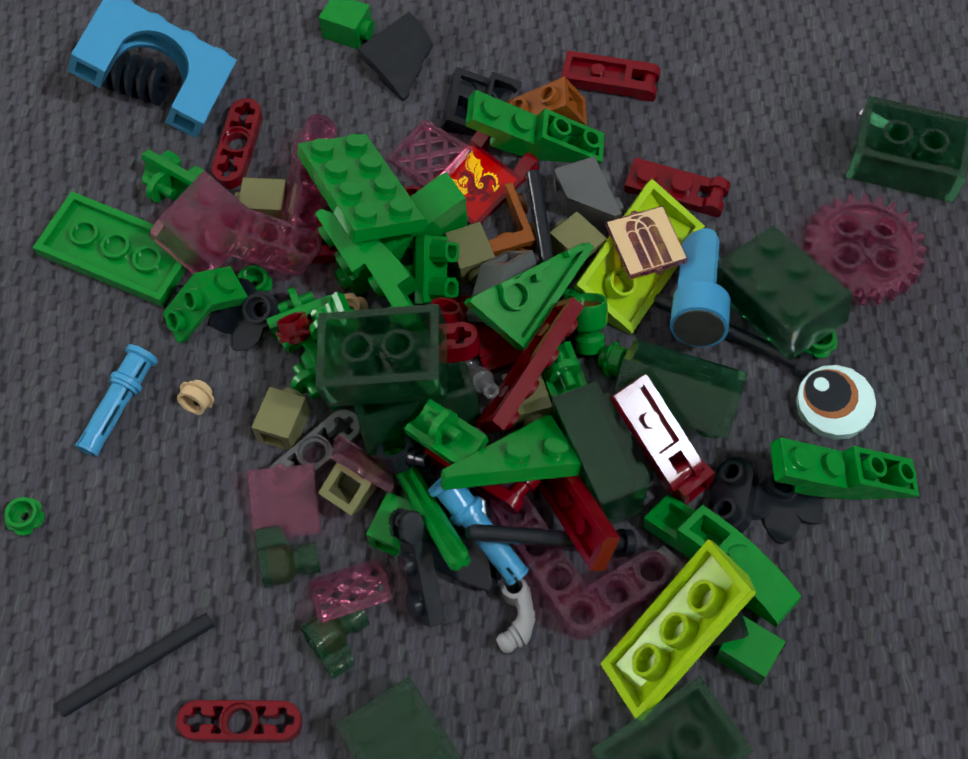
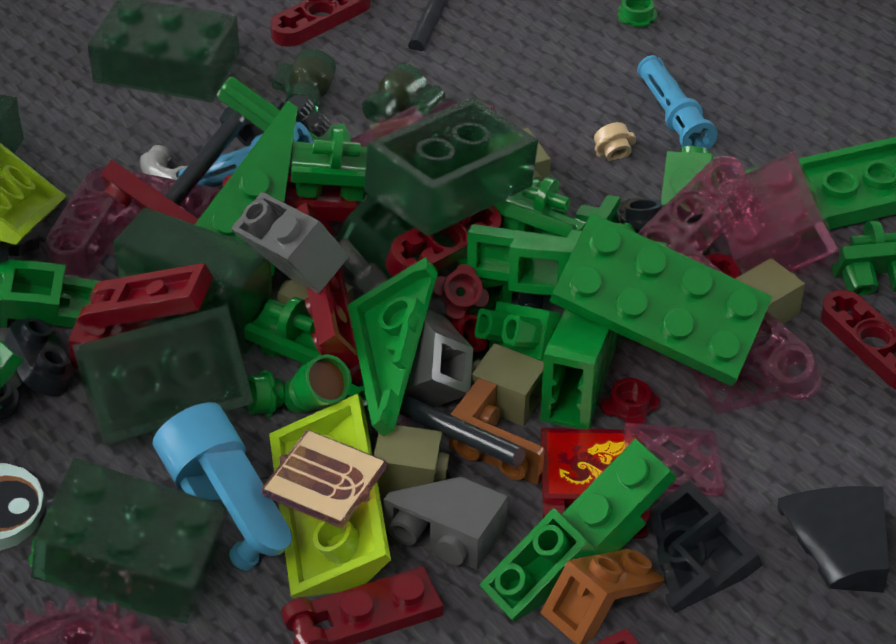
camera: 135 degrees right, 20 degrees down
dark red plate [276,311,313,344] -> none
clear pink window [309,557,393,623] -> none
none -> dark grey slope [230,192,350,294]

